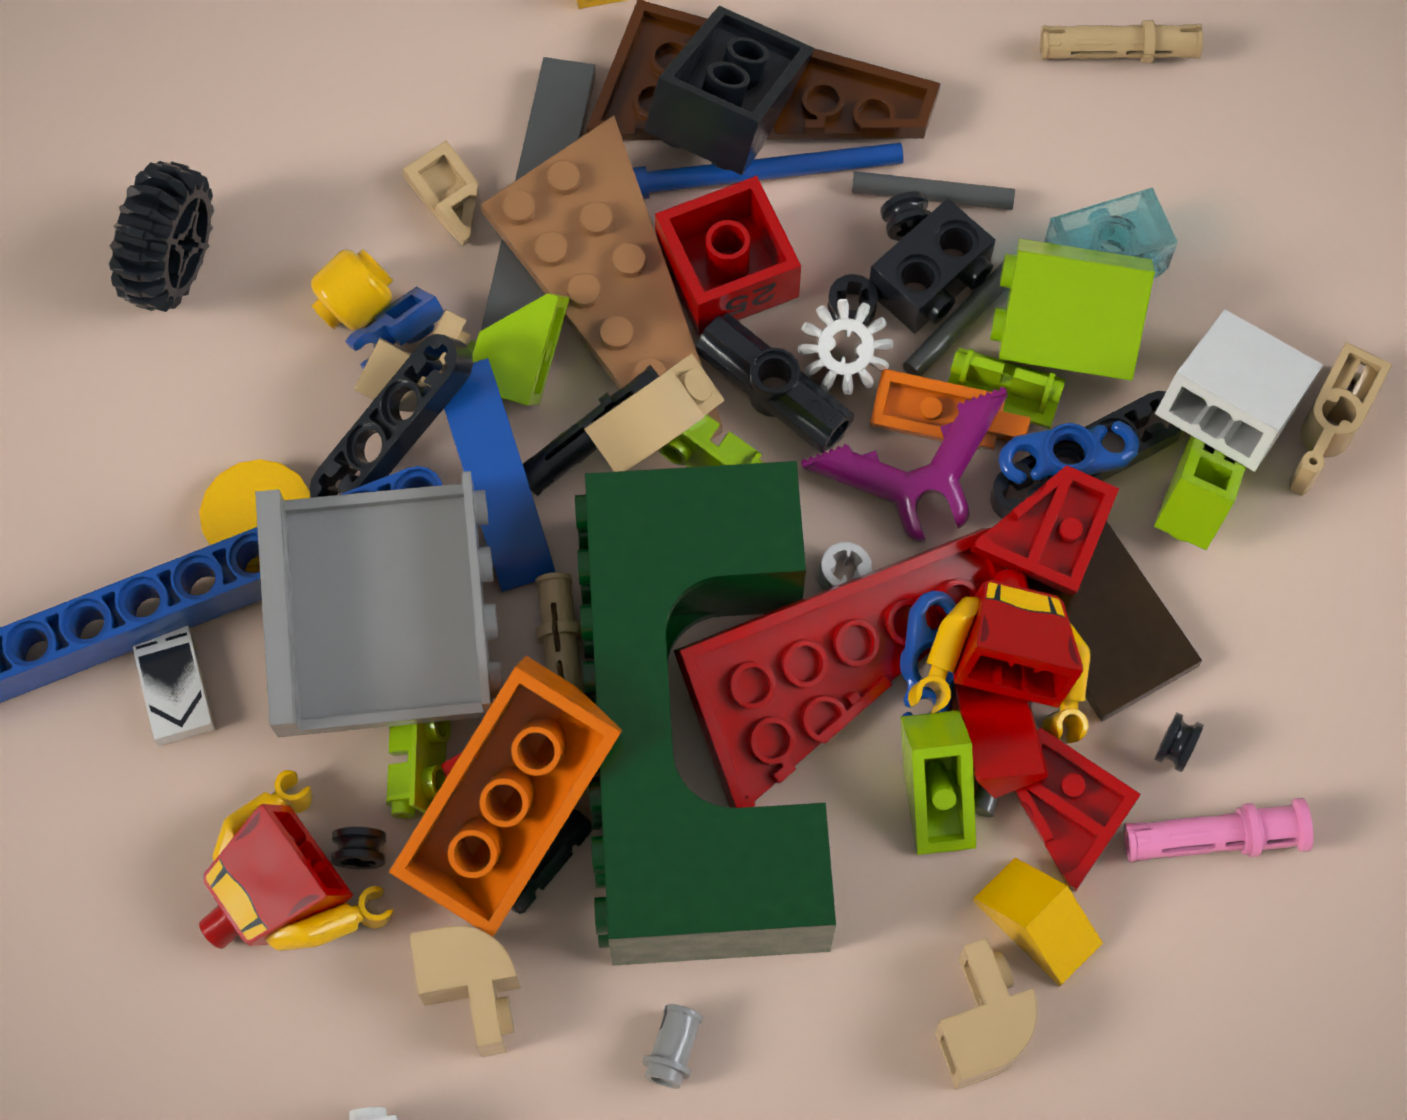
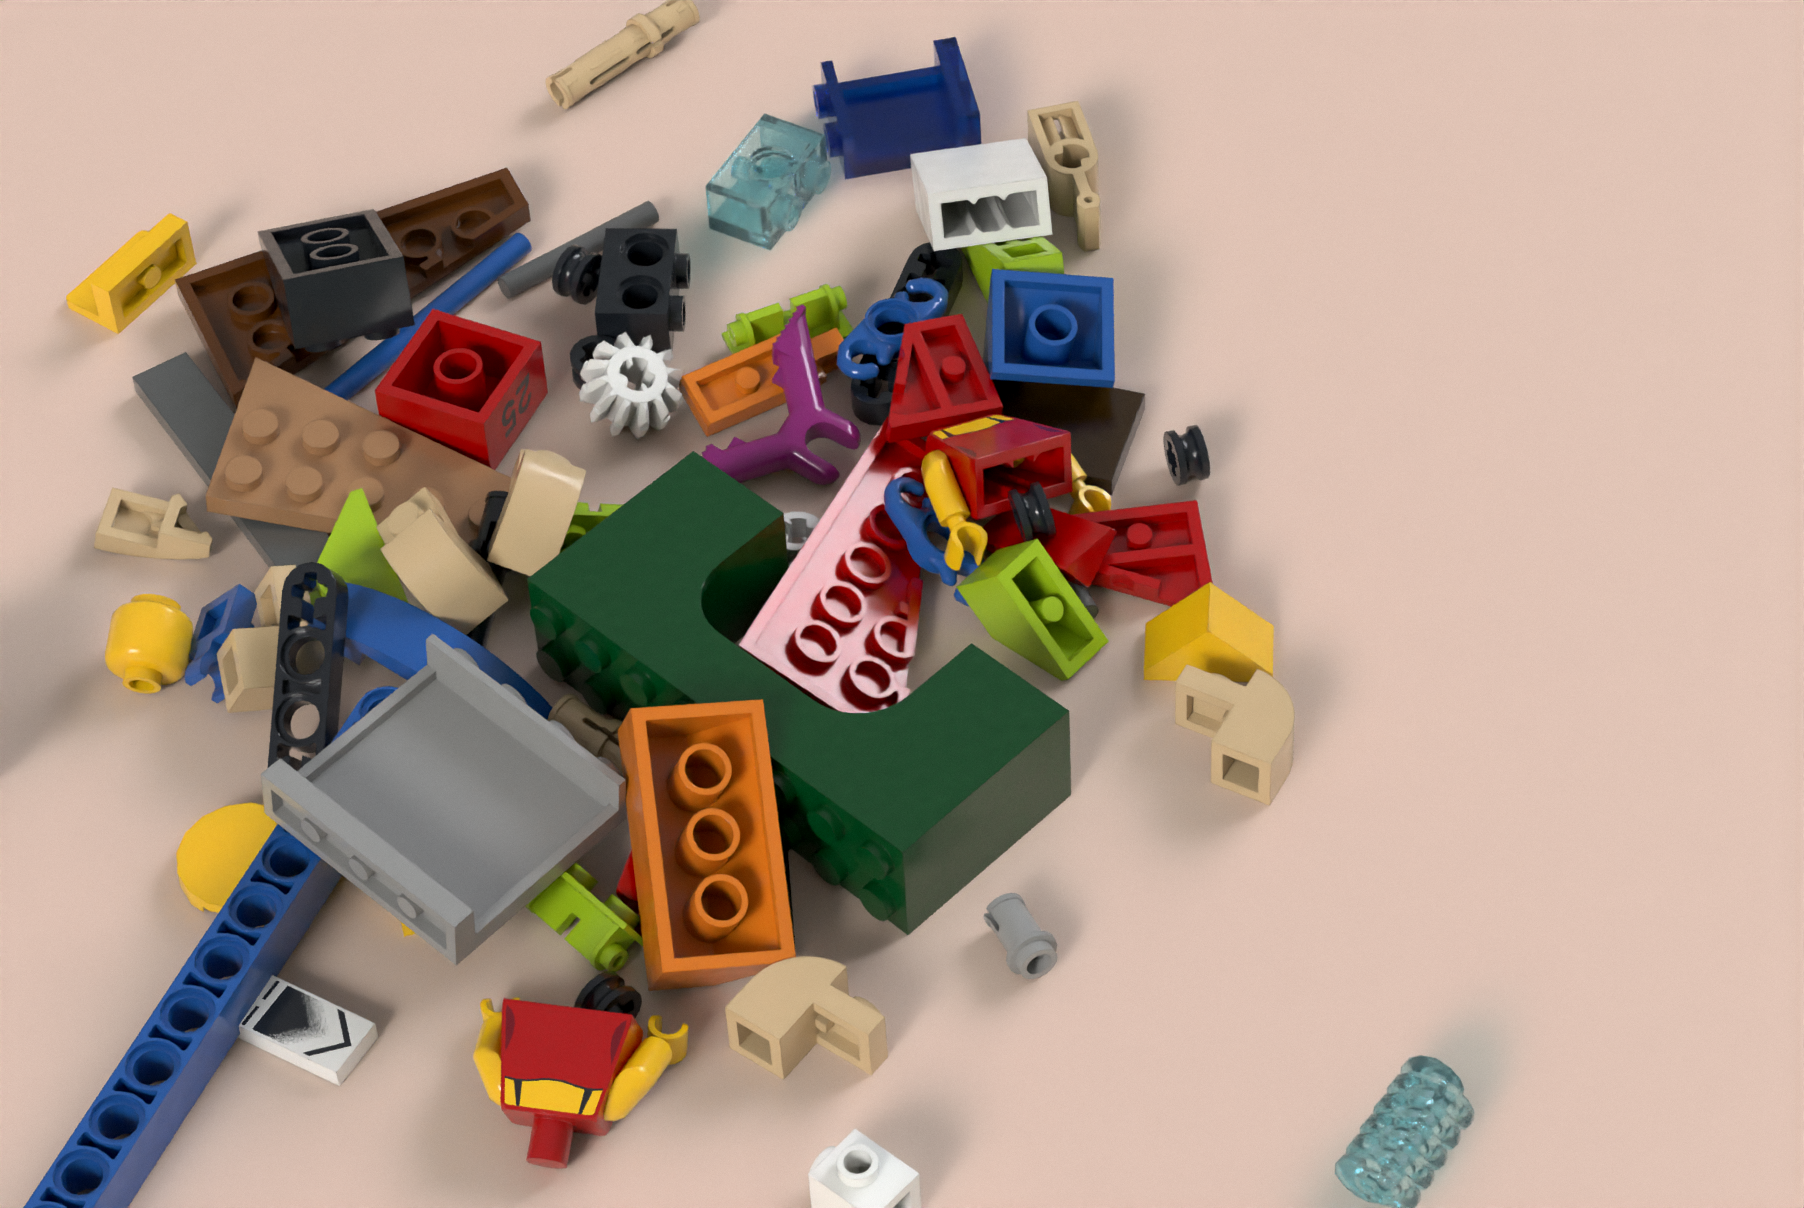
camera: 40 degrees left, 20 degrees down
black piece [695,313,854,454] -> none
dark grey bar [903,262,1007,376] -> none
lime brick [990,238,1155,381] -> none
bright pink pin [1123,798,1313,862] -> none
none -> tan brick [376,487,509,635]
none -> clear blue panel [812,37,981,180]
none -> blue slope [983,269,1115,388]
none -> black bush [1007,481,1056,542]

